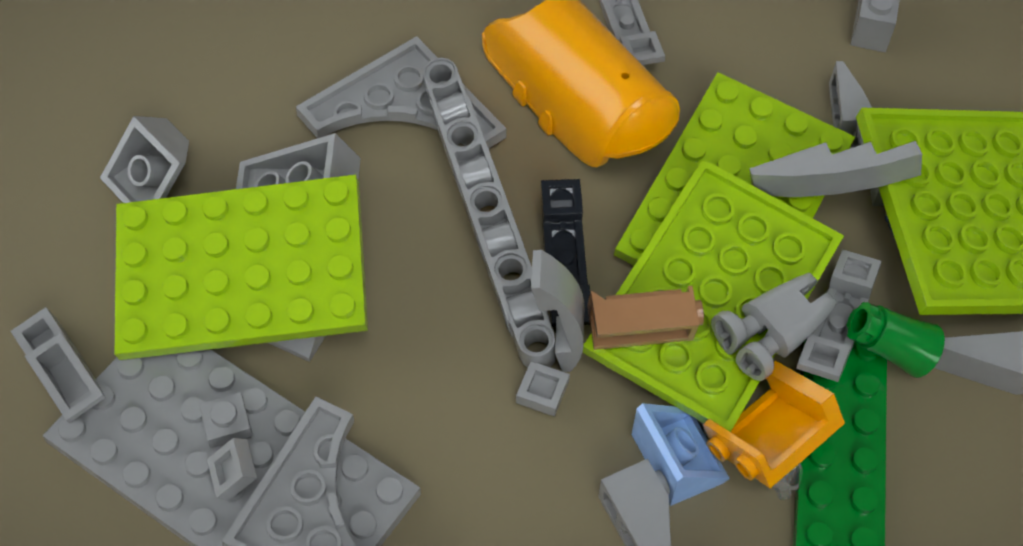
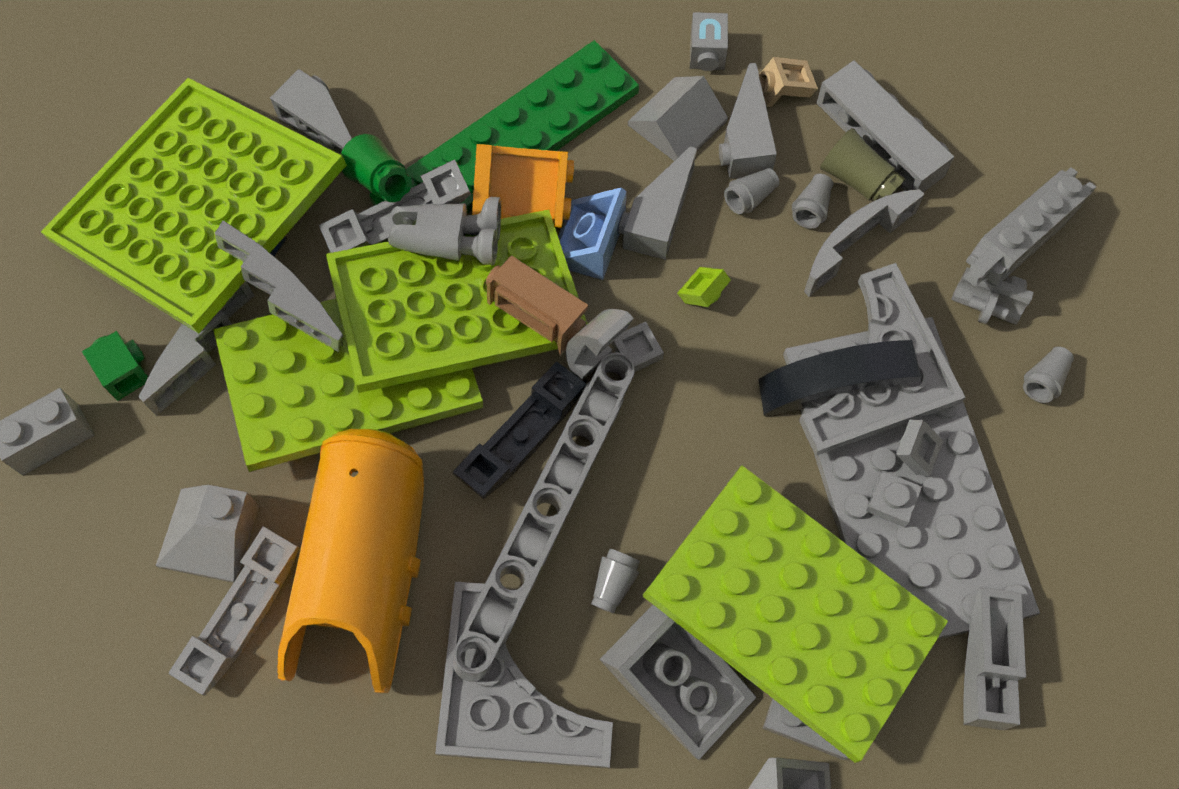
camera: 135 degrees left, 10 degrees up
none -> green brick [81,331,149,401]
none -> light grey slope [156,485,260,583]
none -> light grey cone [591,549,640,614]
none -> lime plate [677,267,731,307]
none -> black slope [758,340,922,417]

